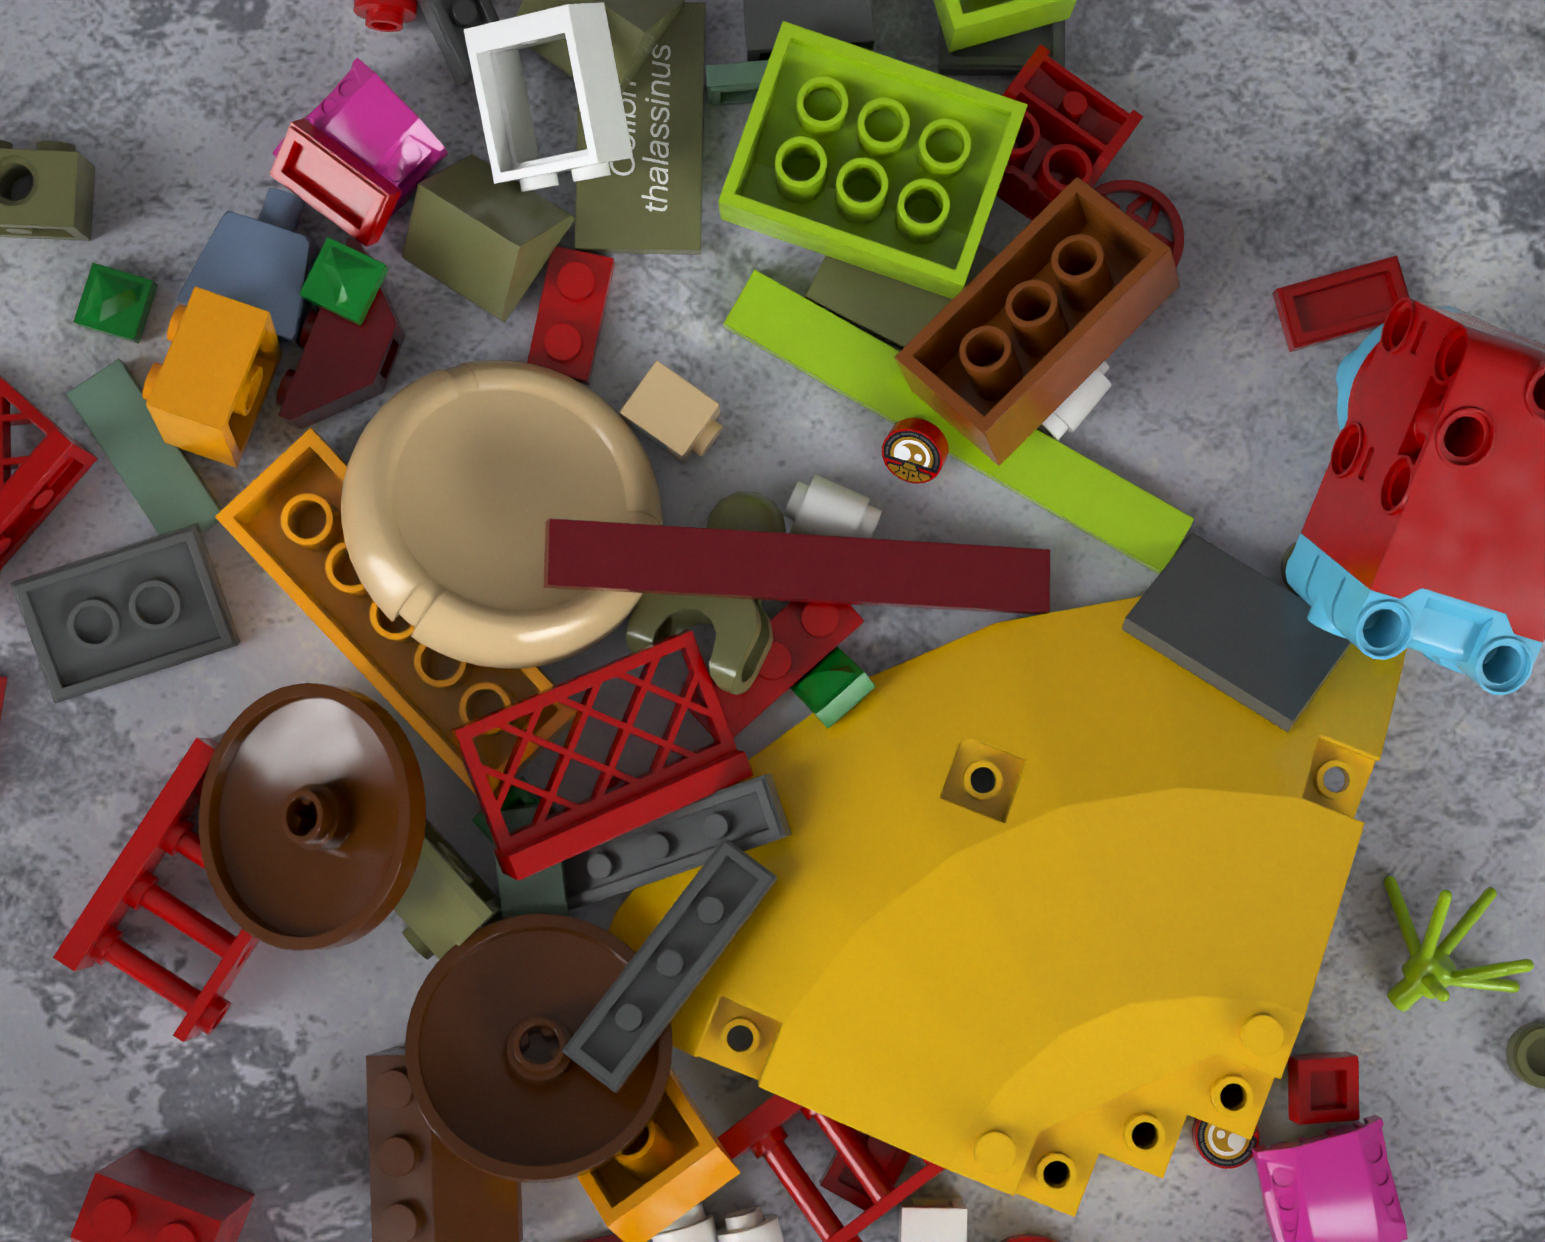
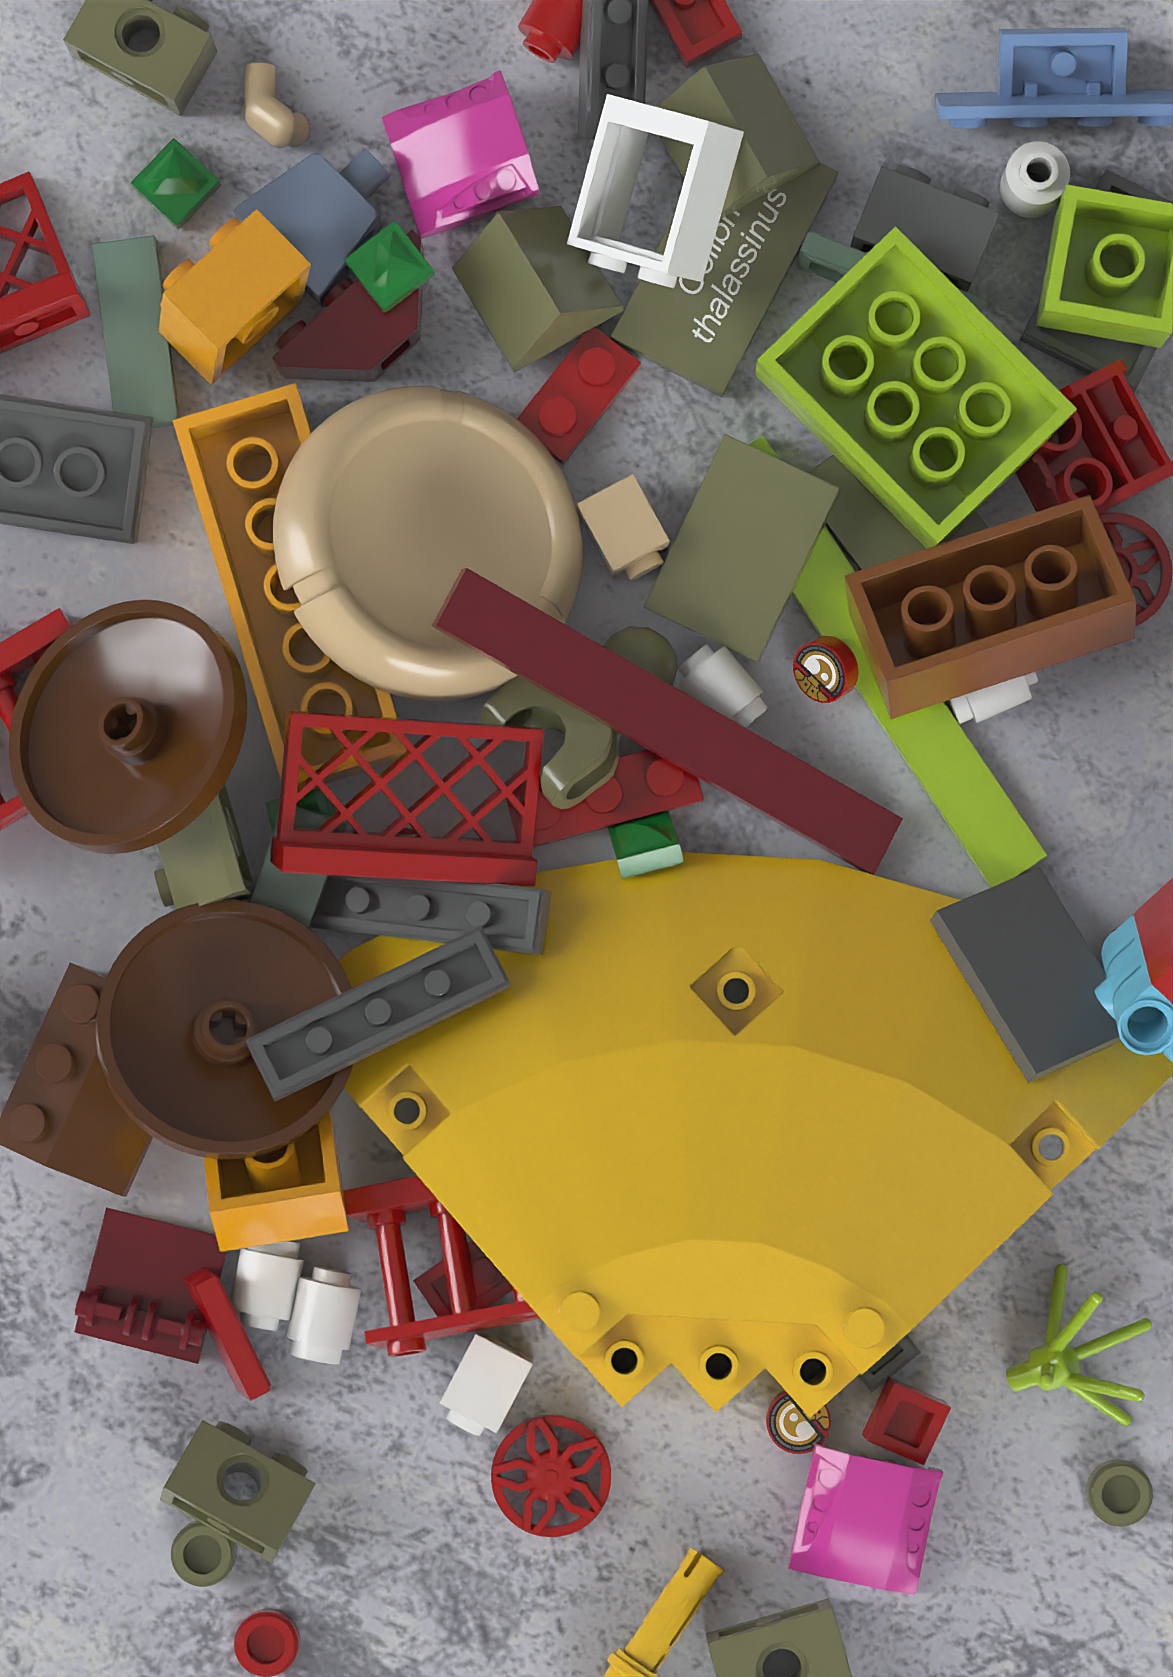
camera: 35 degrees right, 0 degrees up
tile [269,118,402,247] -> none
none -> tan arm [245,63,309,148]
none -> olive tile [644,434,842,662]

